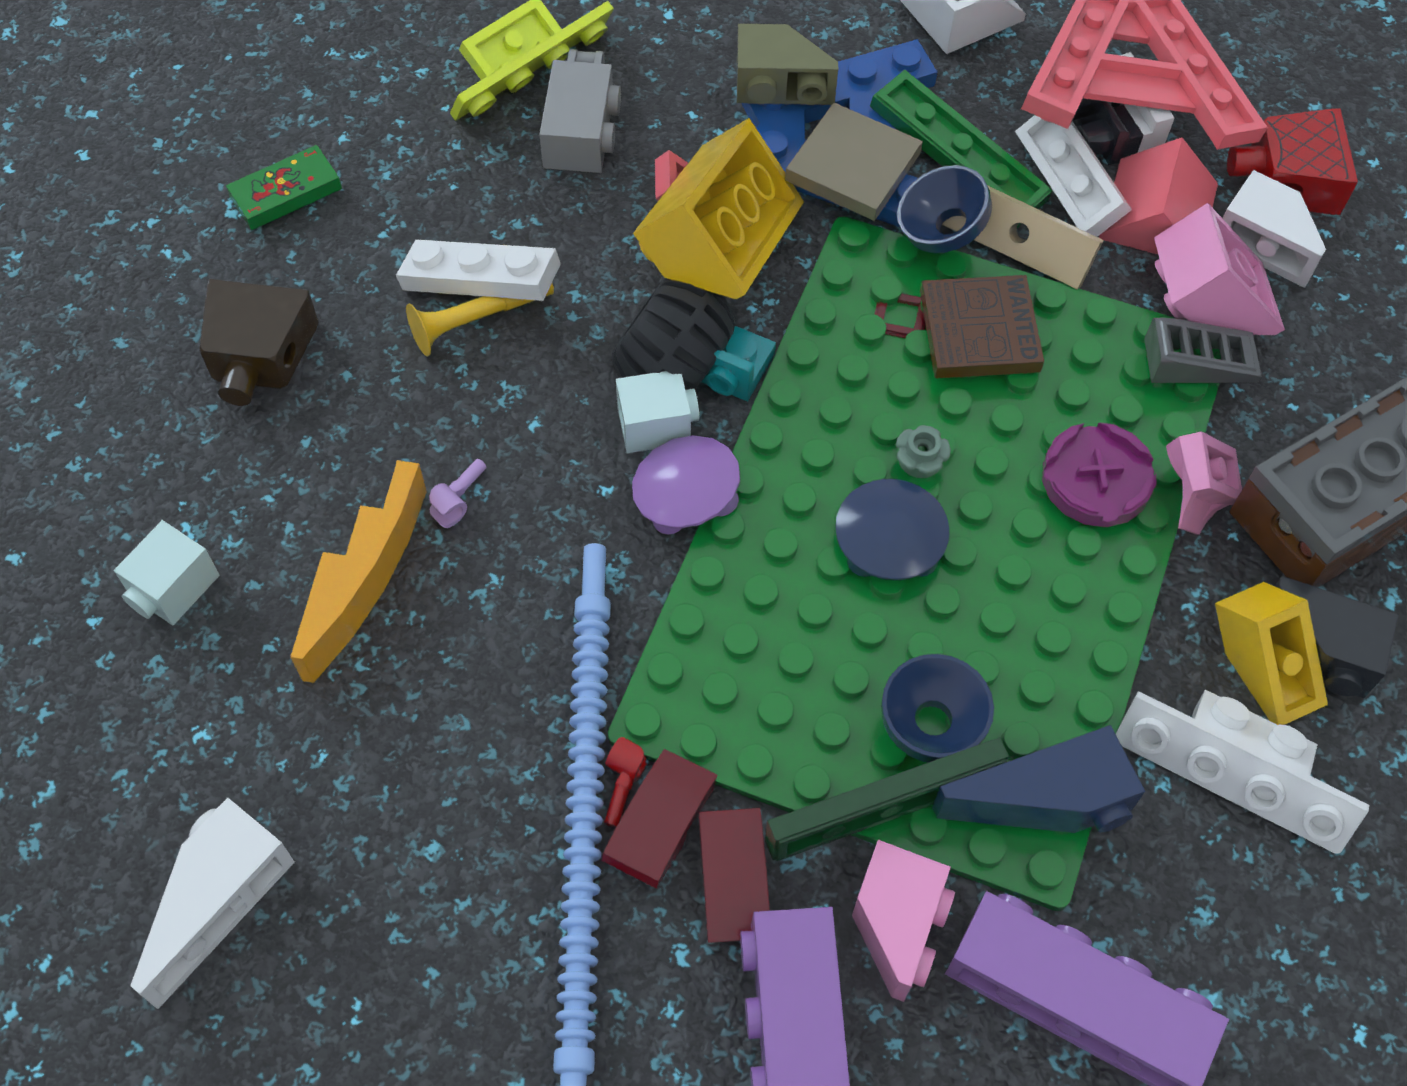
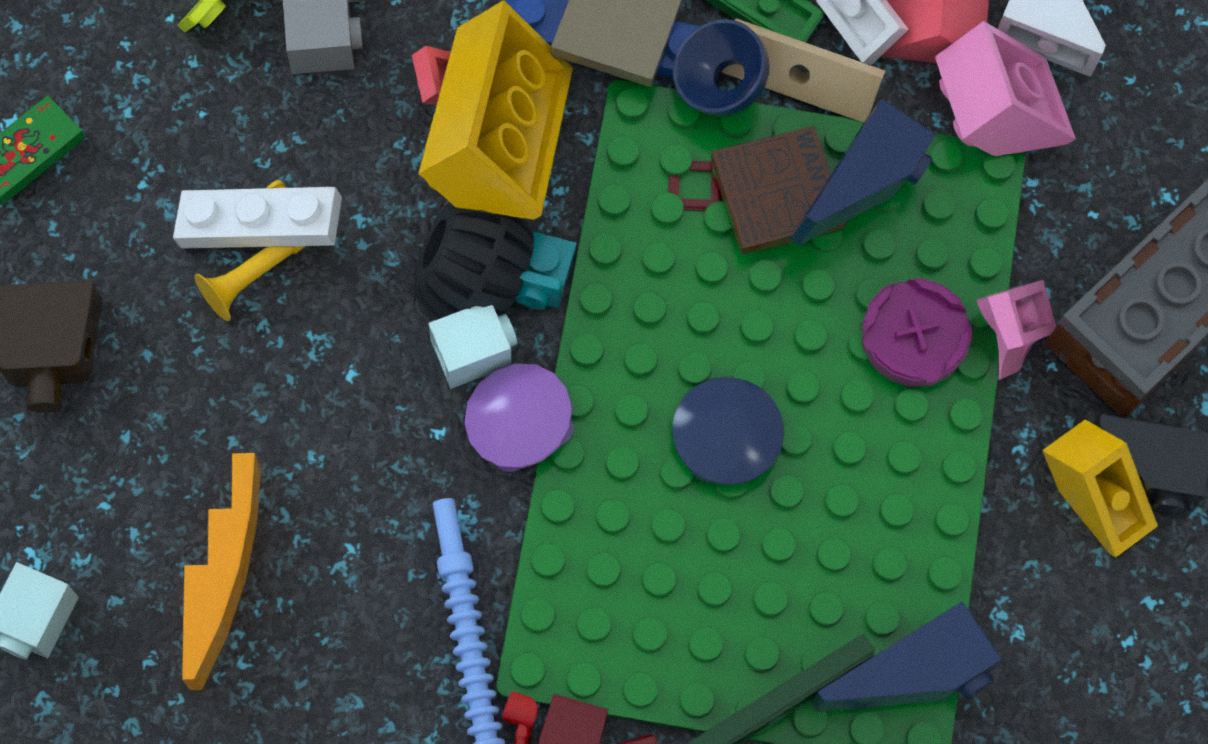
camera: 15 degrees left, 10 degrees up
lavender hand [429,459,486,528] -> none
dark blue piece [881,654,994,762] -> none
sand green plate [896,425,951,478] -> none
white bracket [1116,690,1369,854] -> none
dark grey slope [1144,318,1262,383] -> none
none -> dark blue slope [790,99,936,246]

